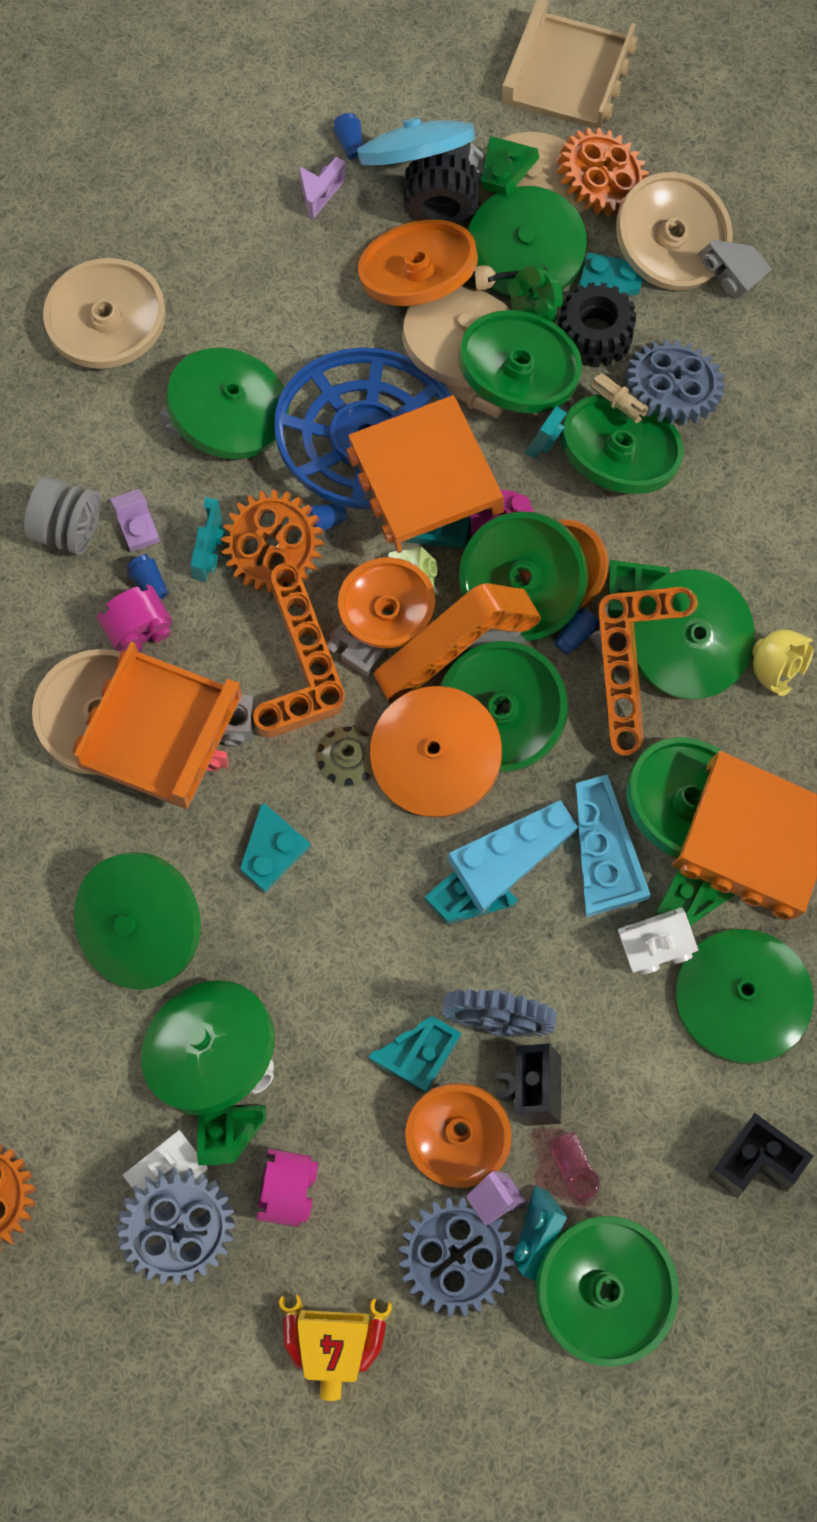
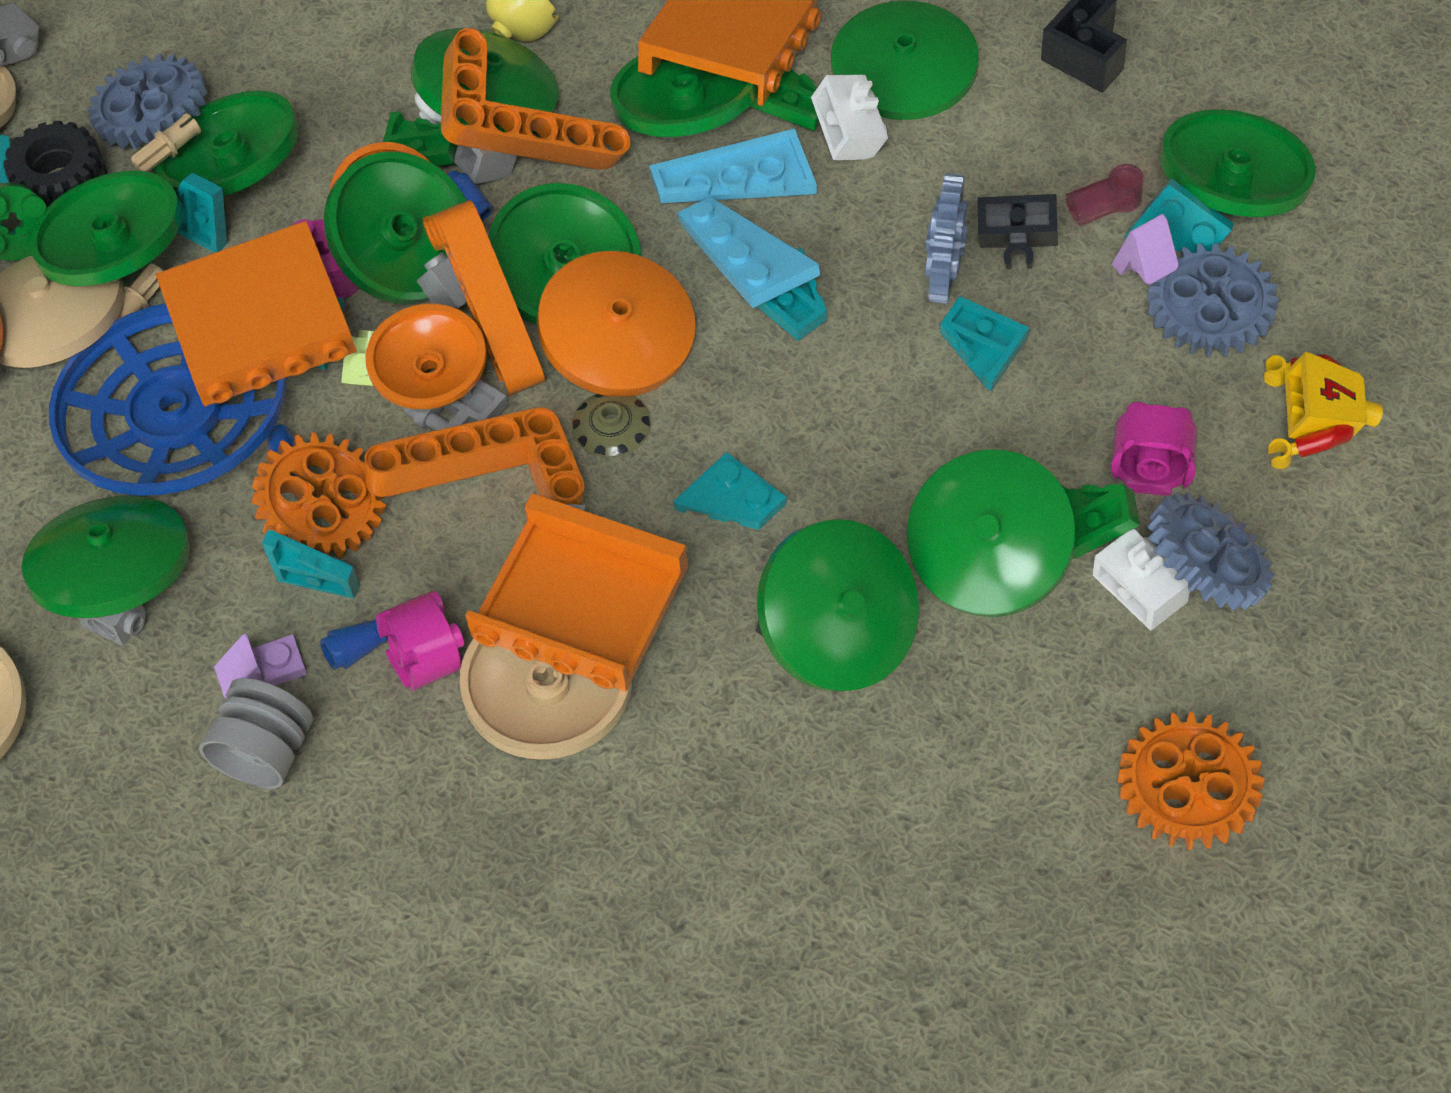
camera: 85 degrees left, 10 degrees down
orange dish [405,1083,512,1188] -> none

